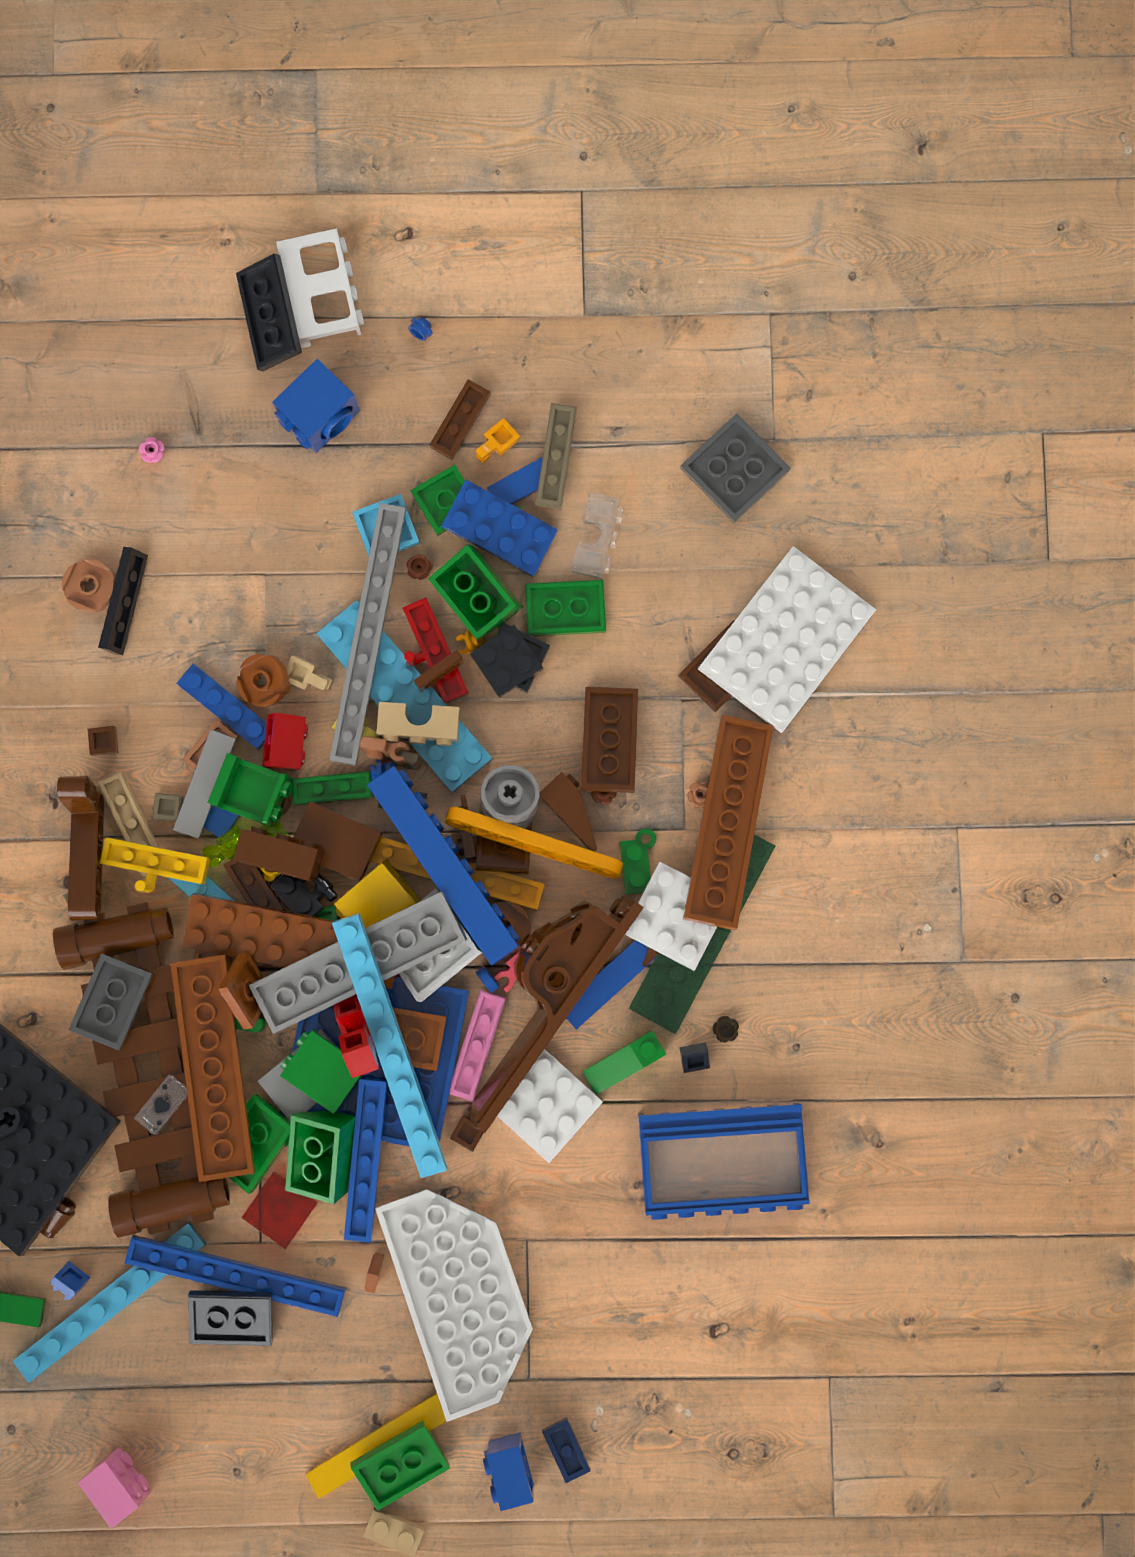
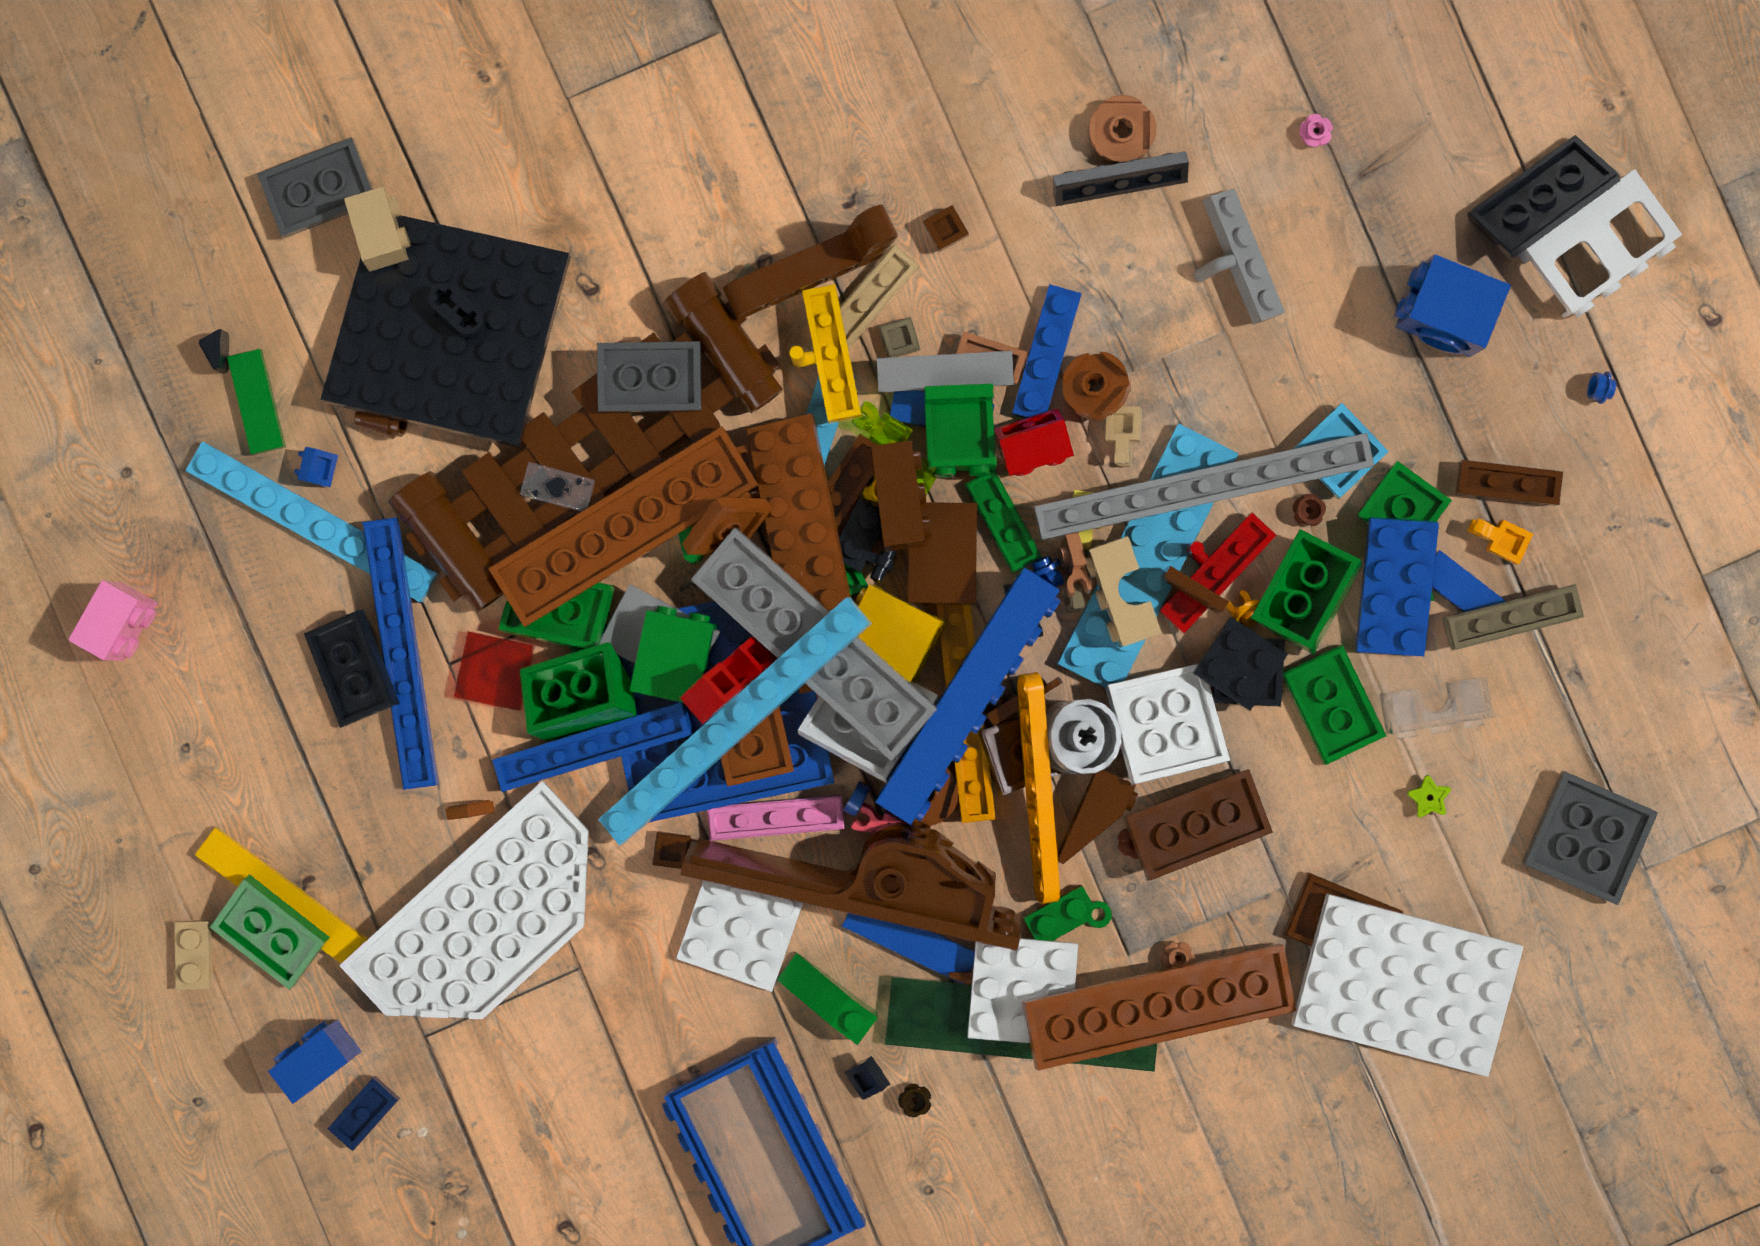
camera: 65 degrees right, 5 degrees up
none -> white plate [1105,664,1230,786]
none -> light grey plate [1194,189,1285,325]
none -> lime plate [1407,775,1451,818]

